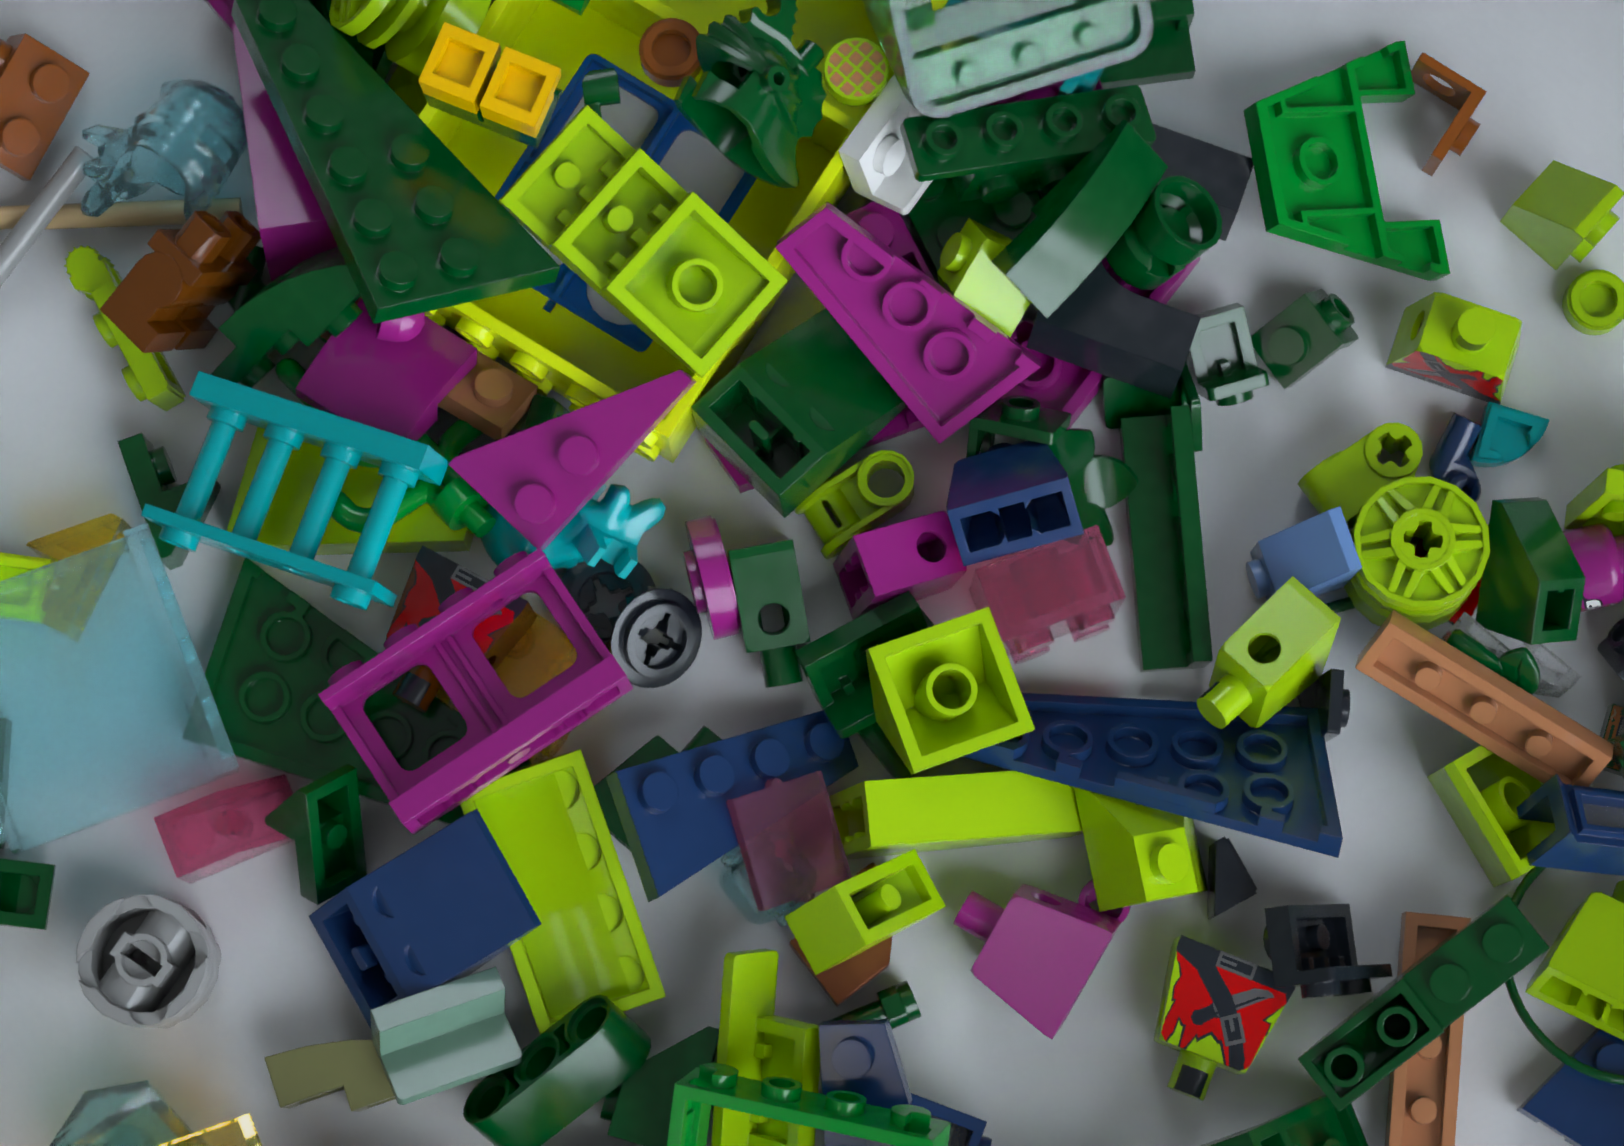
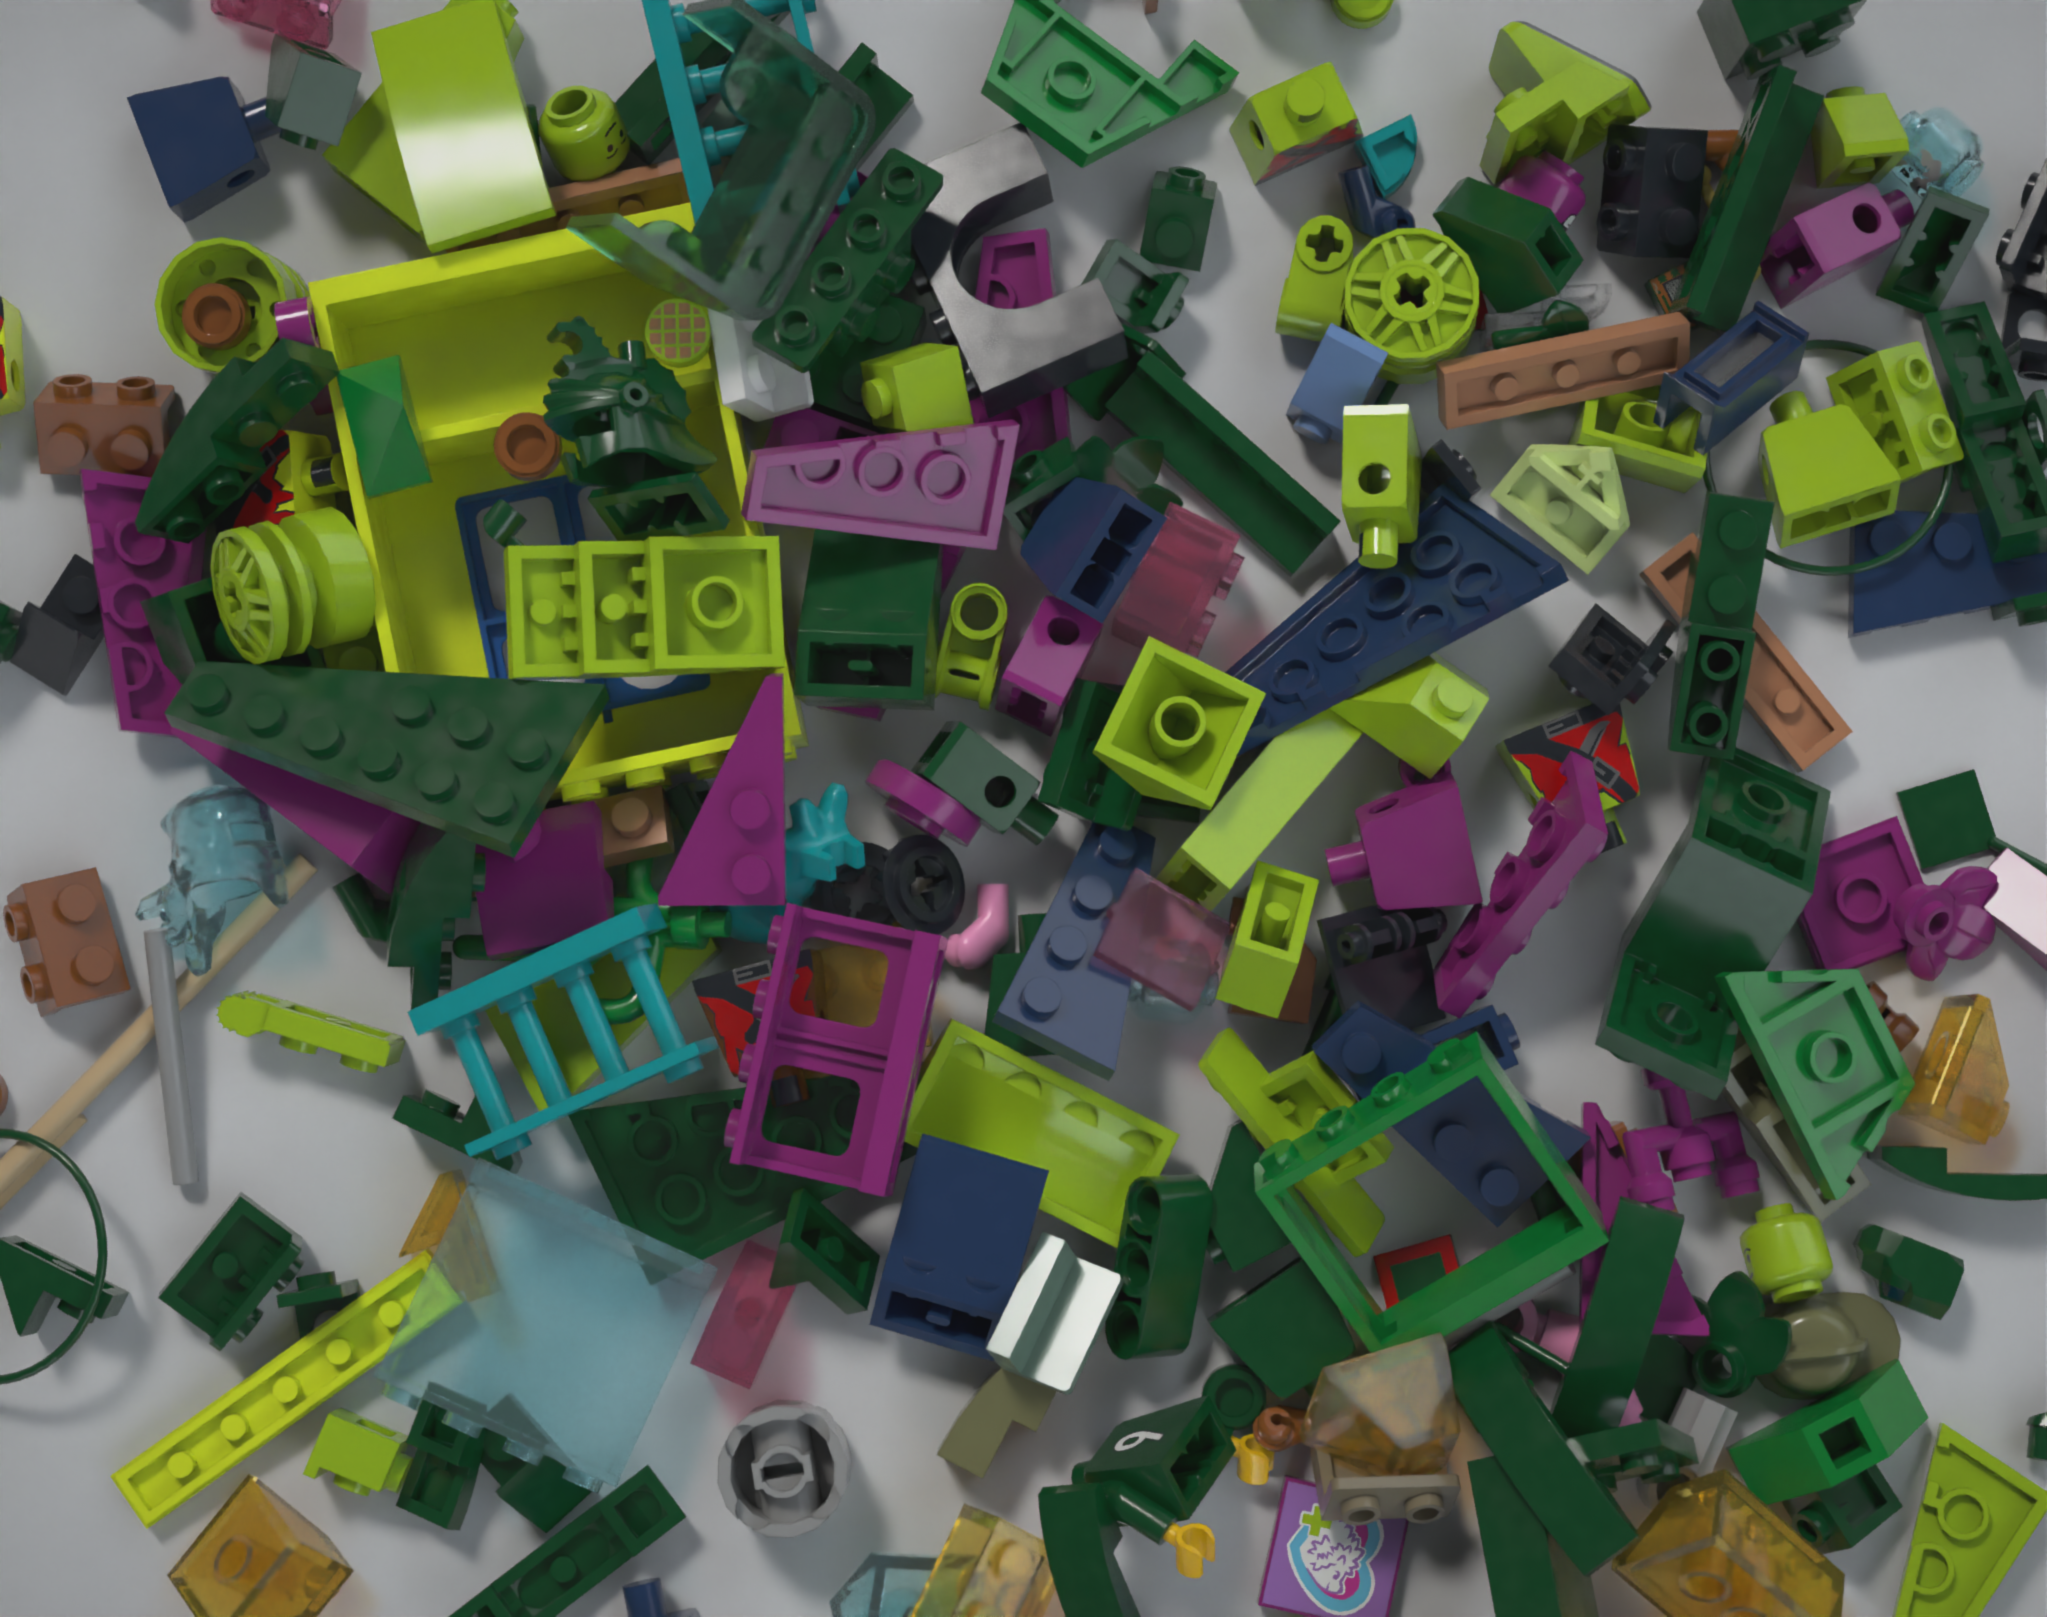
camera: 40 degrees left, 5 degrees up
reddish brown hips [100,211,261,353] -> none
yellow hips [418,22,563,149] -> none
dark green slope [991,119,1168,318] -> none
dark green wheel [1106,176,1222,290] -> none
black slope [1207,836,1258,920] -> none
none -> dark green slope [587,472,730,541]
none -> bright pink arm [945,884,1009,970]
none -> black hinge [1317,905,1448,1029]
none -> magenta wing [1433,751,1608,1018]
none -> yellowish green slope [1490,444,1630,575]

